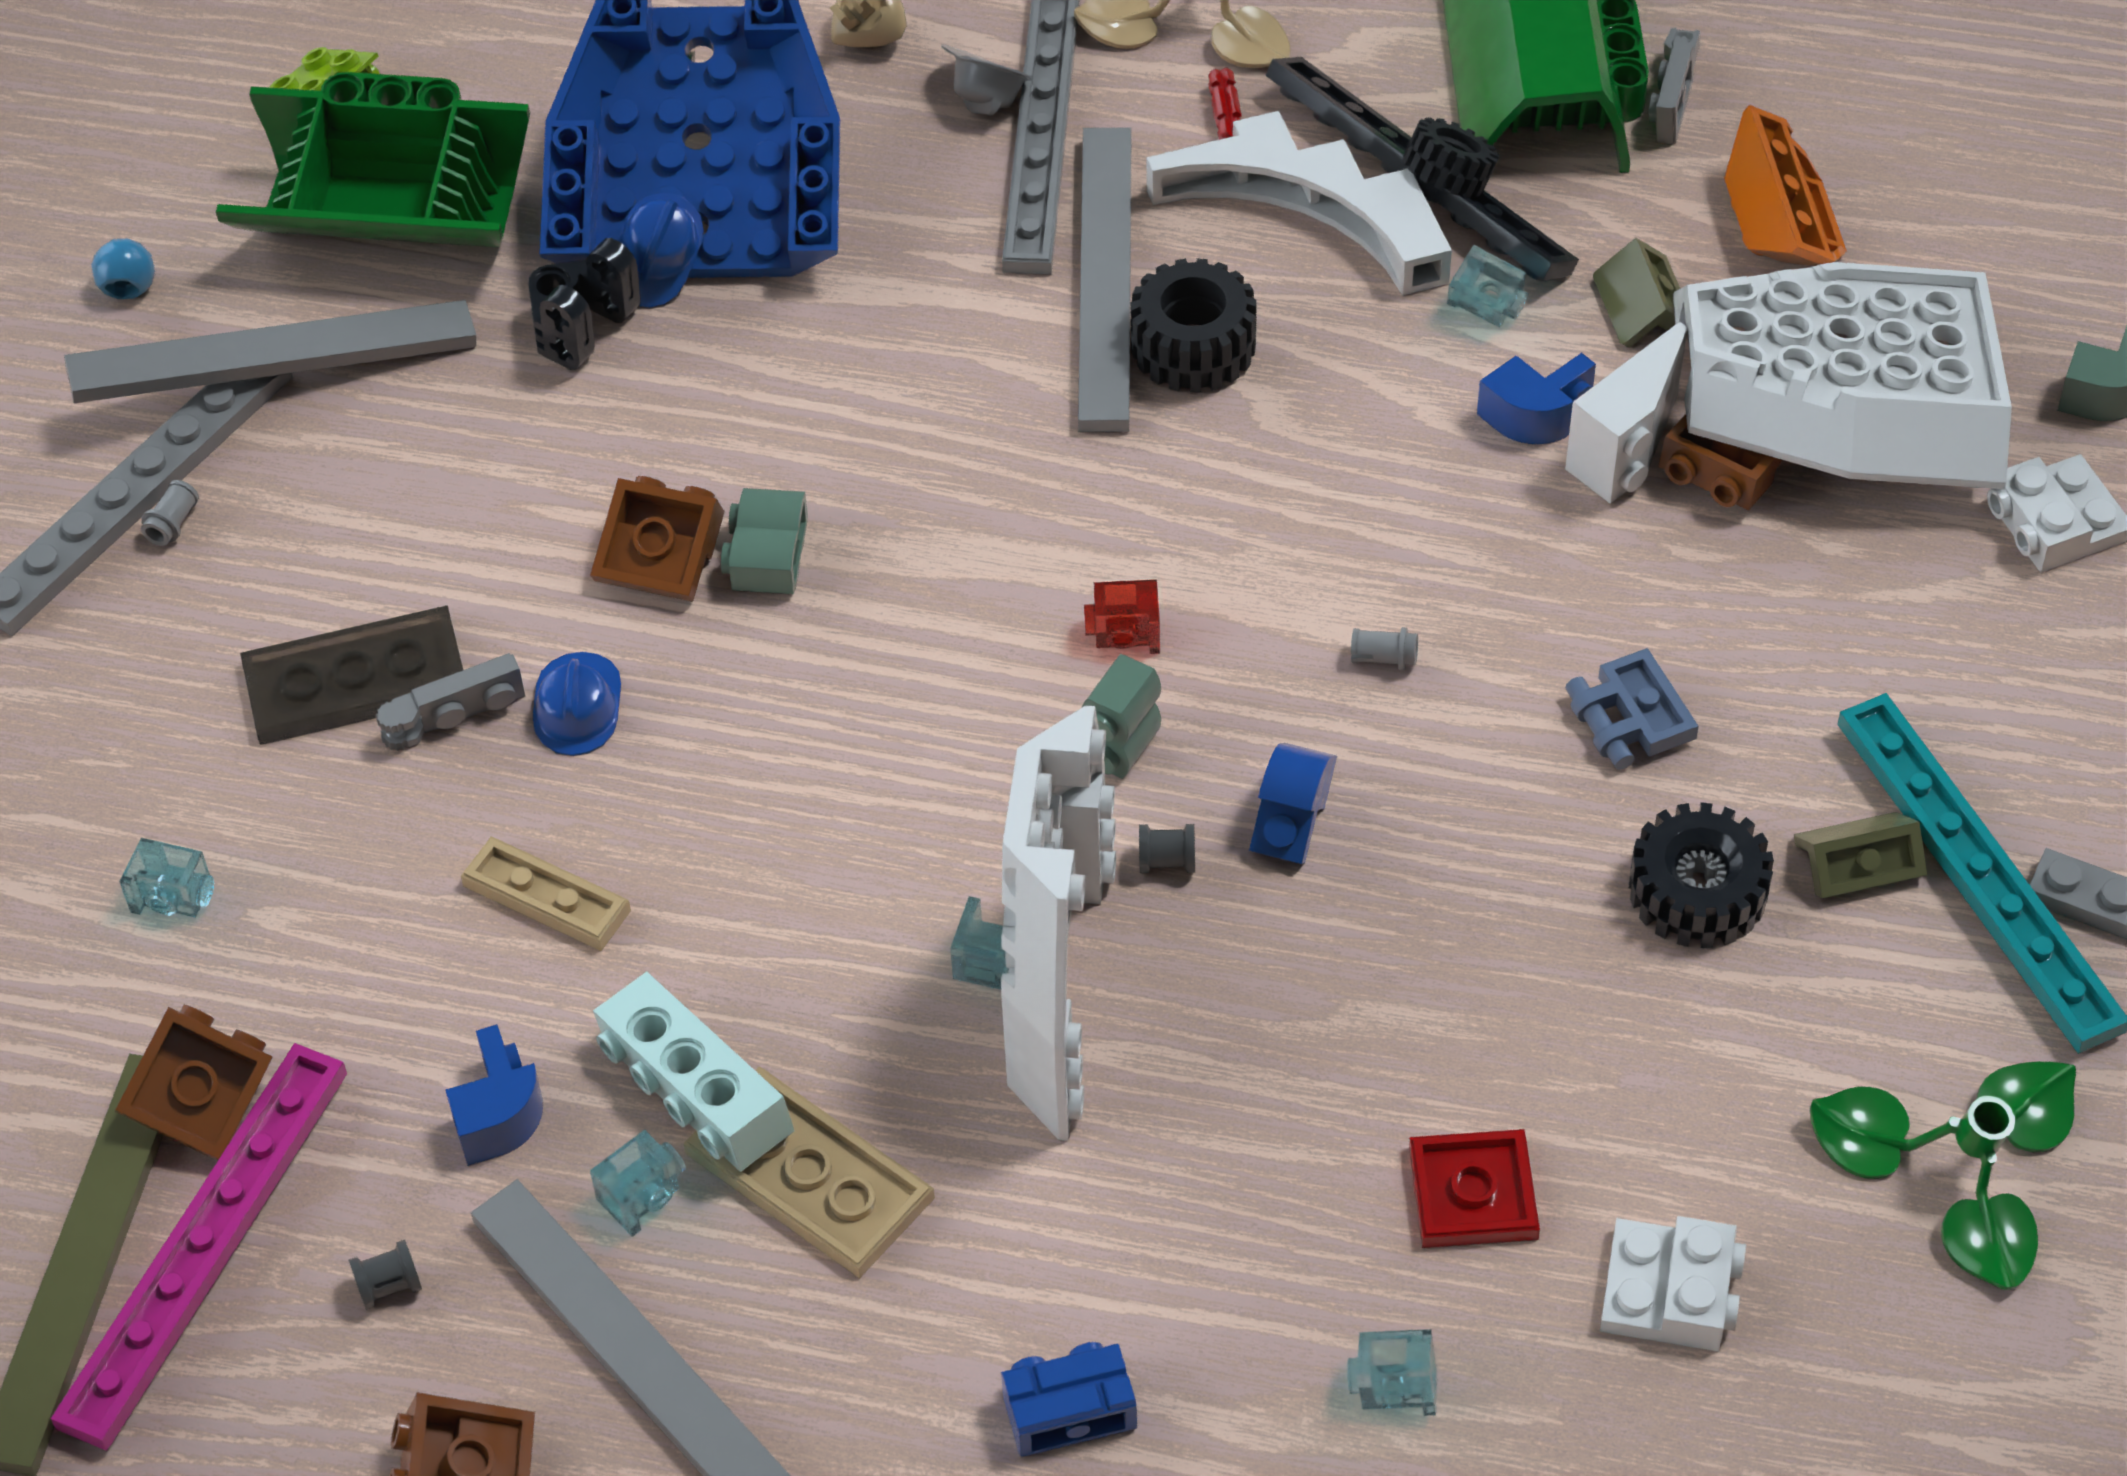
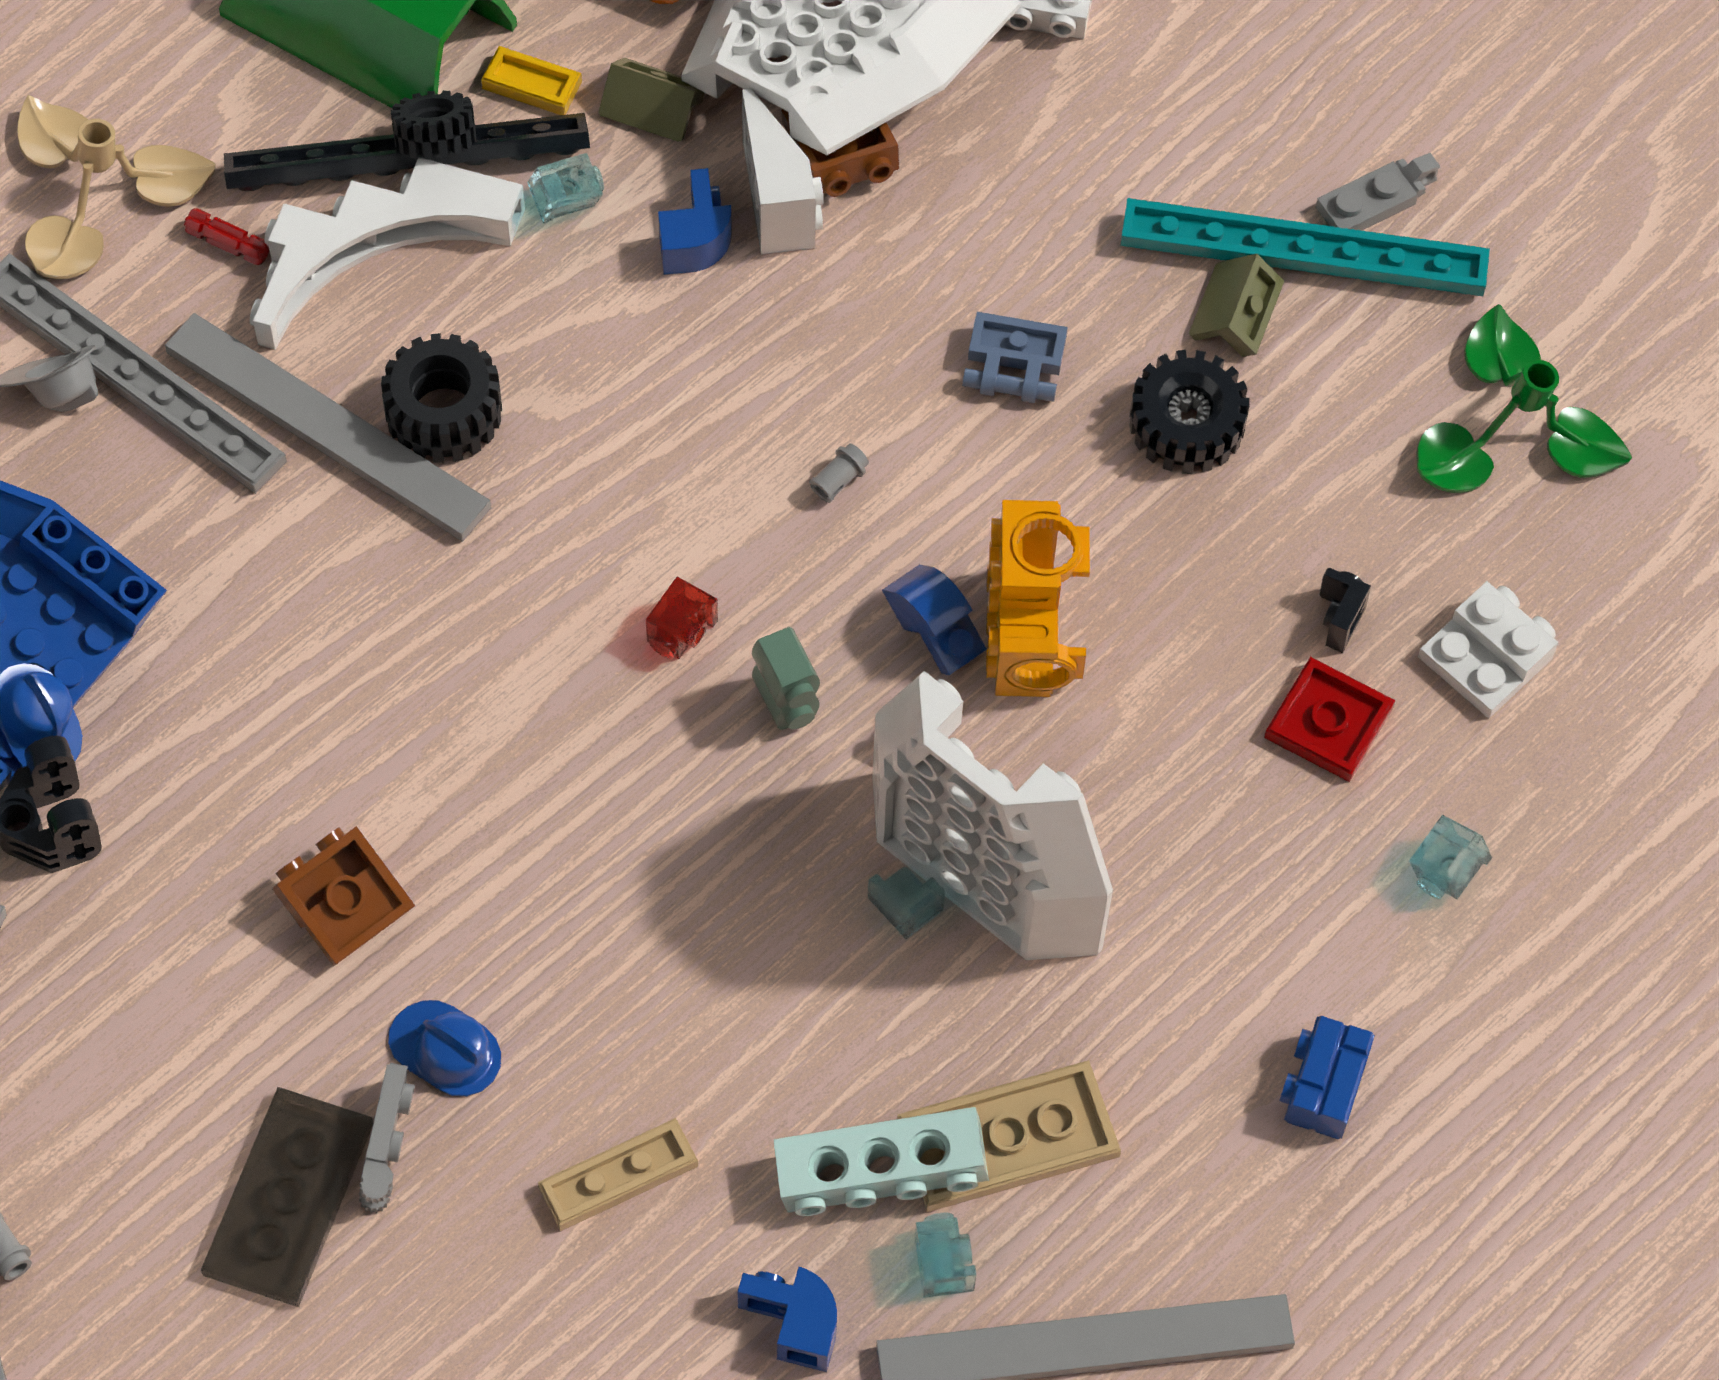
camera: 60 degrees left, 10 degrees up
sand green brick [721,488,808,594] -> none
none -> yellow tile [481,46,582,115]
none -> light orange piece [986,500,1090,697]
none -> black bracket [1319,568,1371,653]

